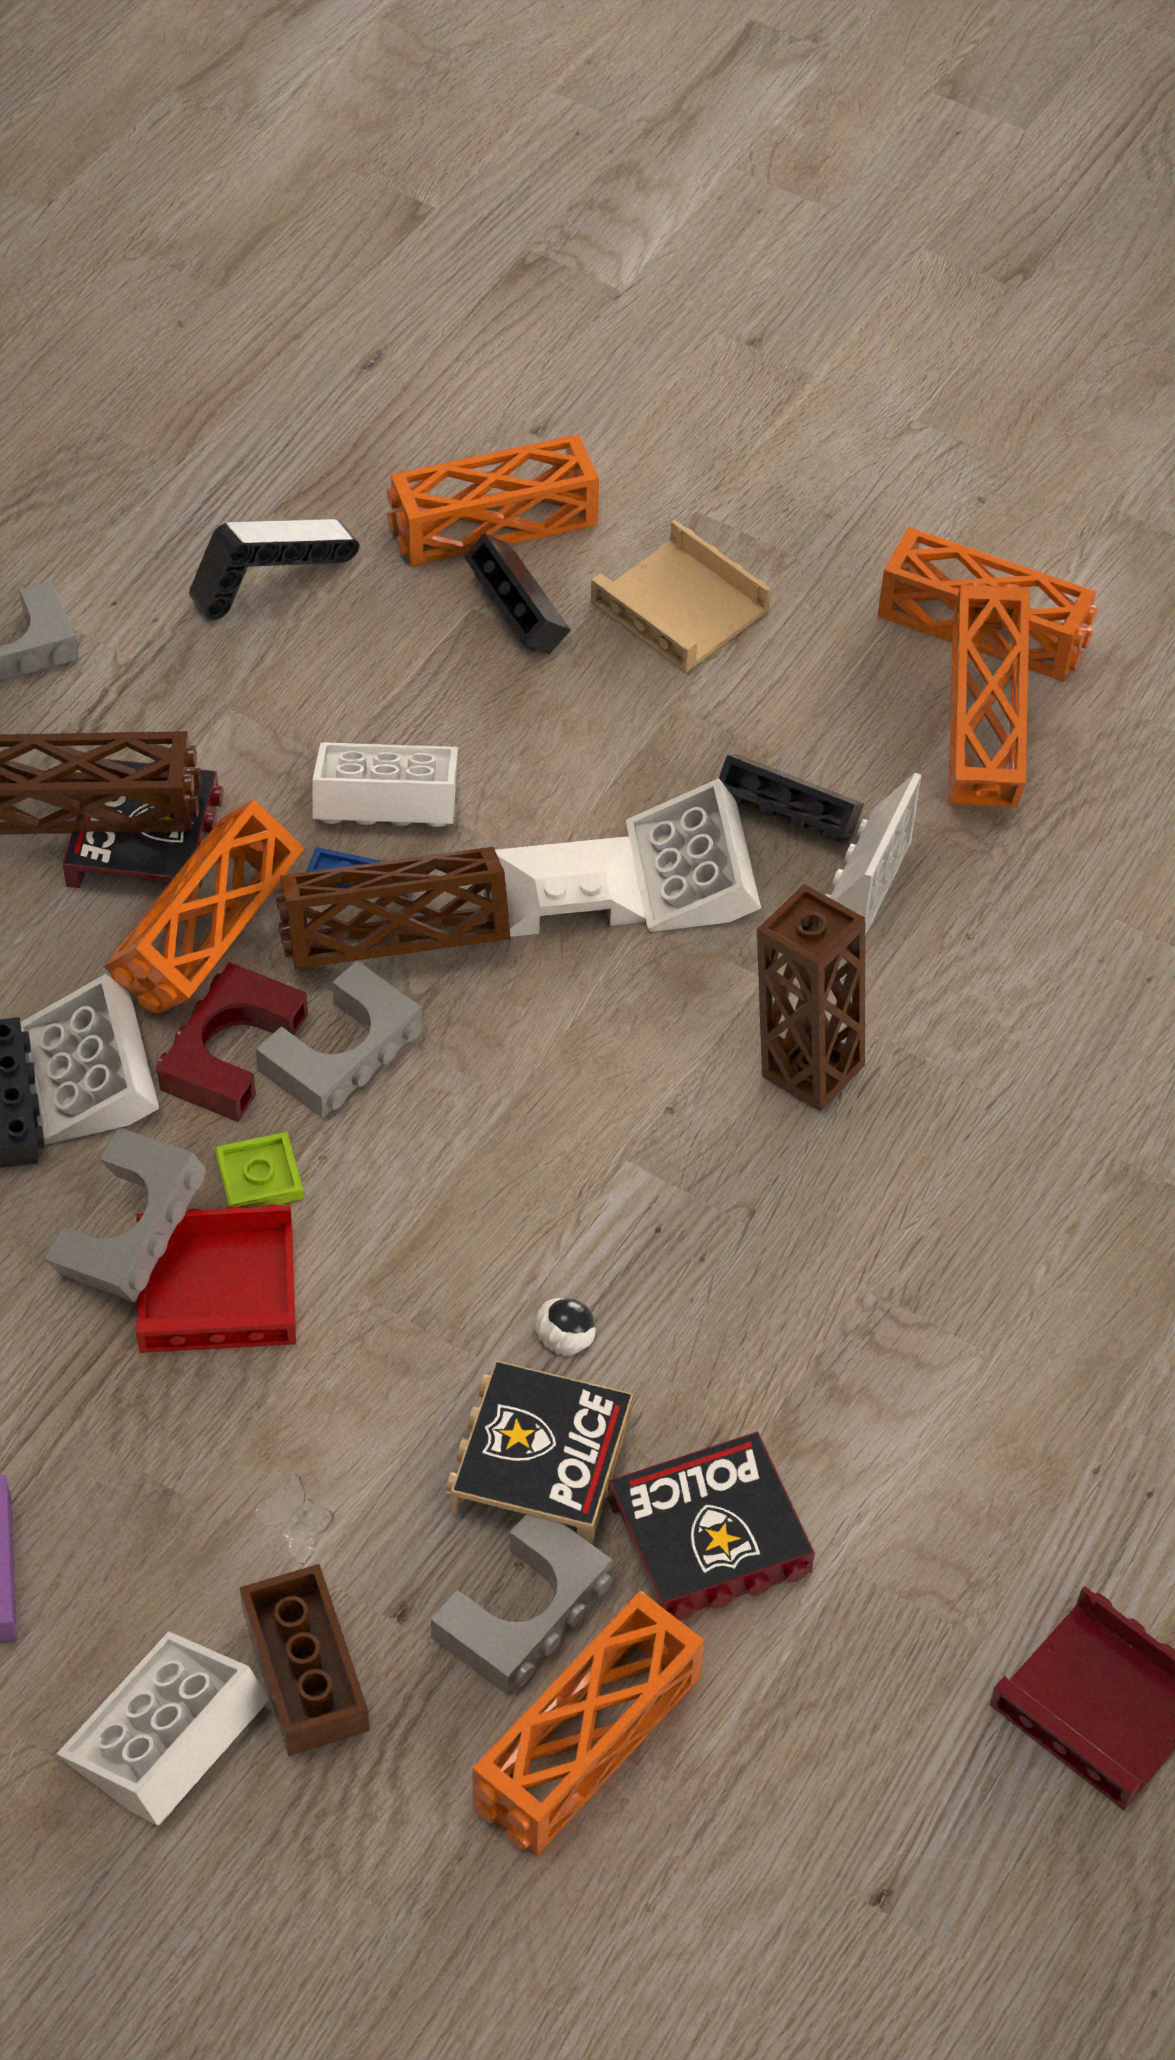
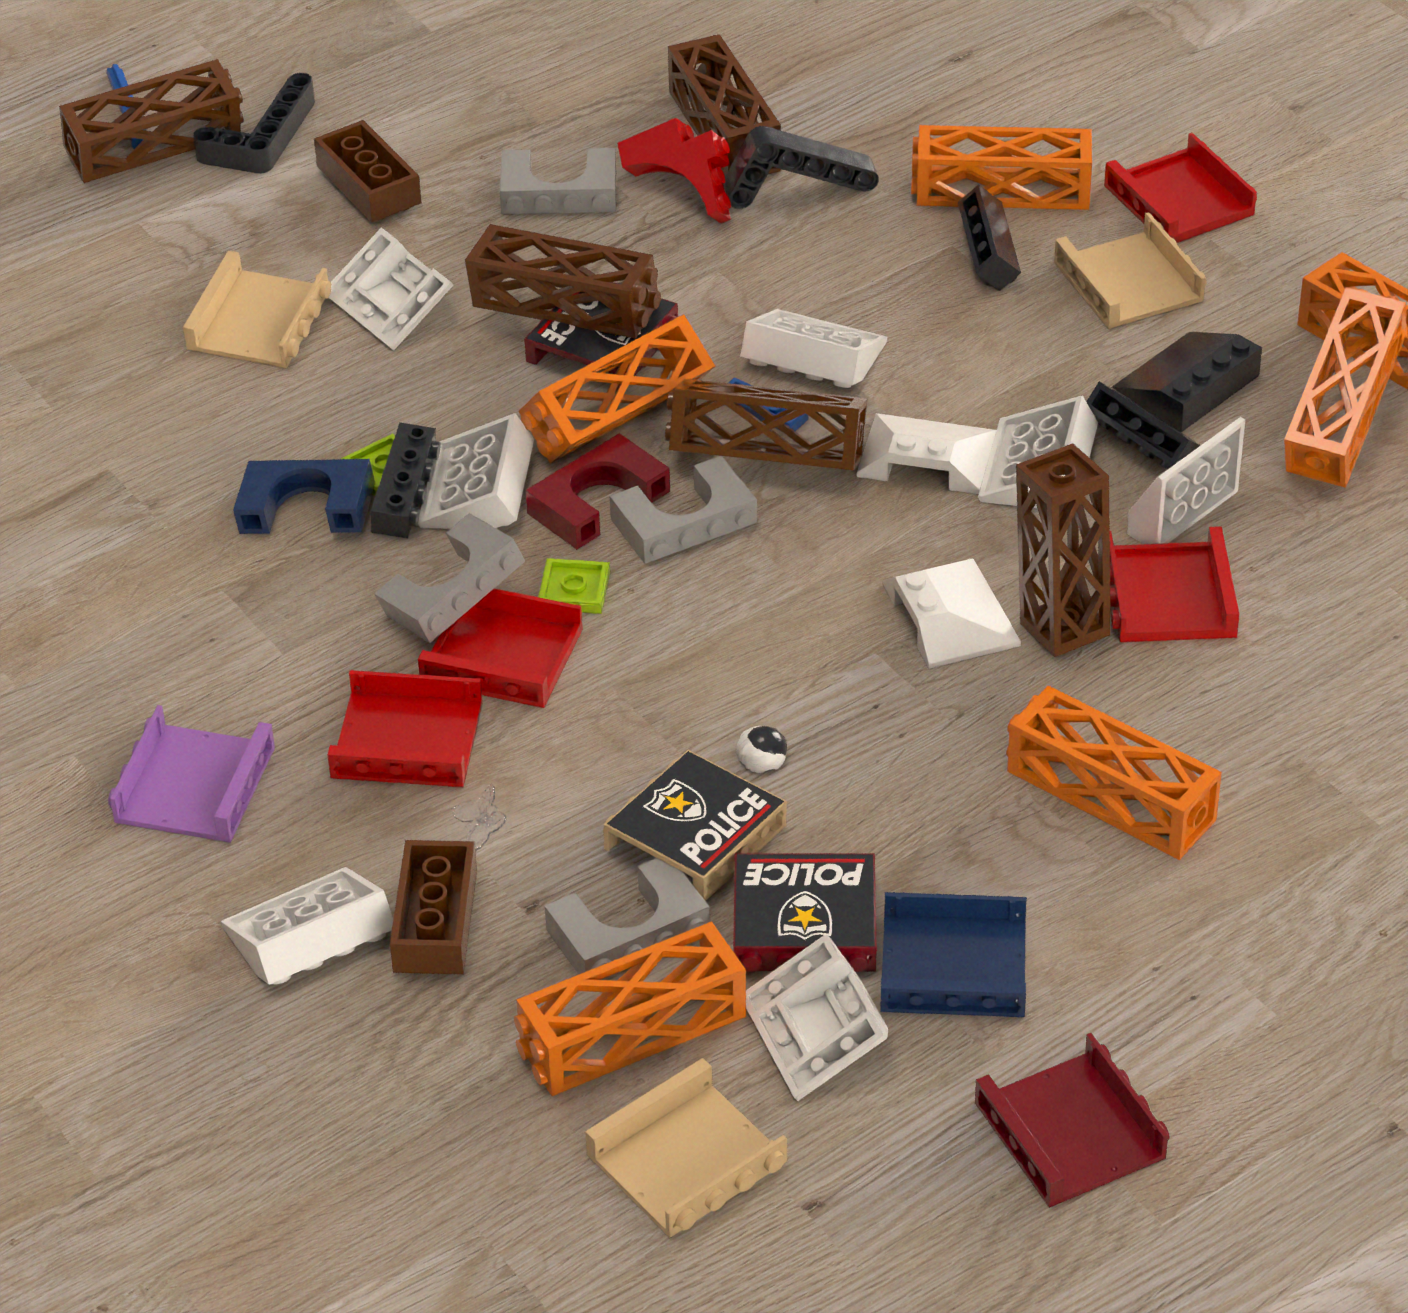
camera: 25 degrees right, 10 degrees down
none -> red panel [327,670,483,788]
none -> tan panel [585,1058,787,1238]
none -> red arch [617,118,731,224]
none -> reddish brown piece [668,34,781,176]
none -> white slope [746,934,888,1101]
none -> dark blue panel [880,892,1027,1017]
none -> white slope [883,558,1021,669]
none -> orange piece [1006,685,1222,860]
none -> red panel [1104,132,1257,243]
none -> red panel [1110,526,1240,642]
none -> black slope [1111,332,1262,432]

